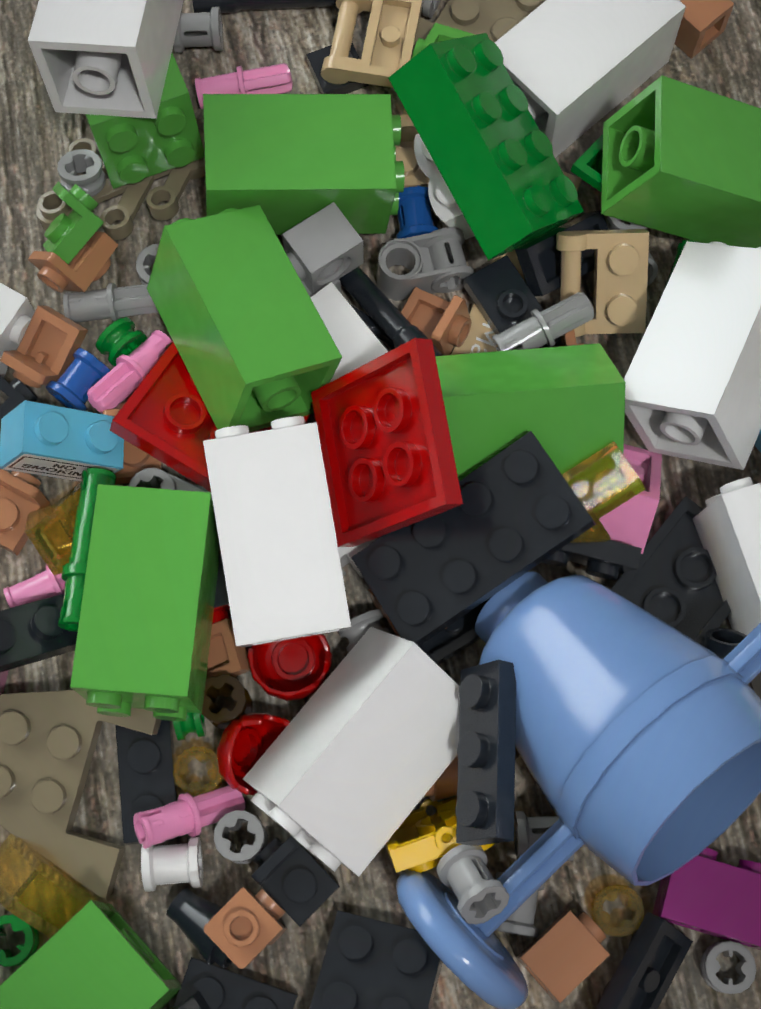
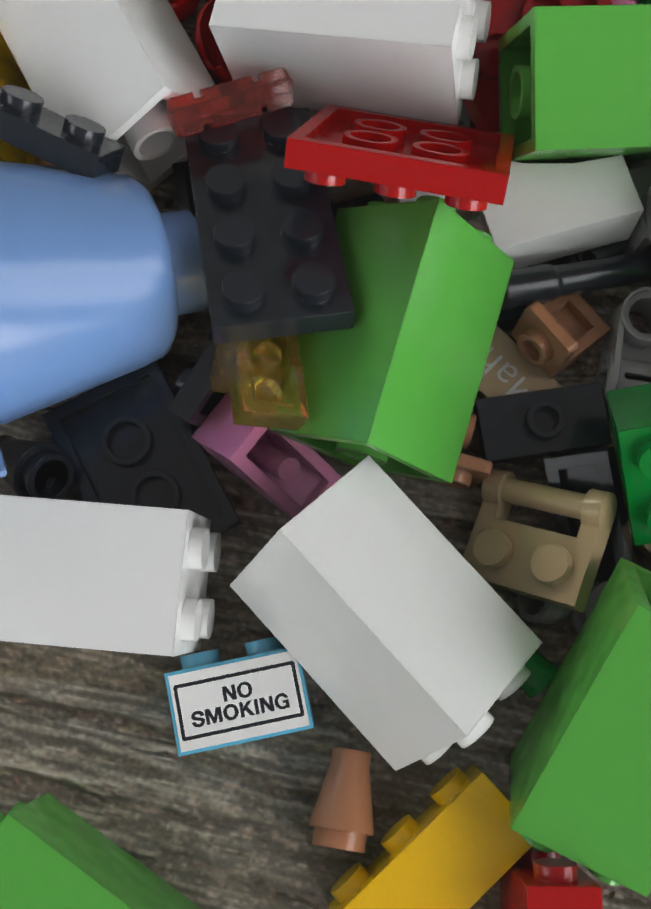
camera: 110 degrees right, 5 degrees up
light grey axle [492,292,594,351] -> none
none -> clear red axle [166,67,294,138]

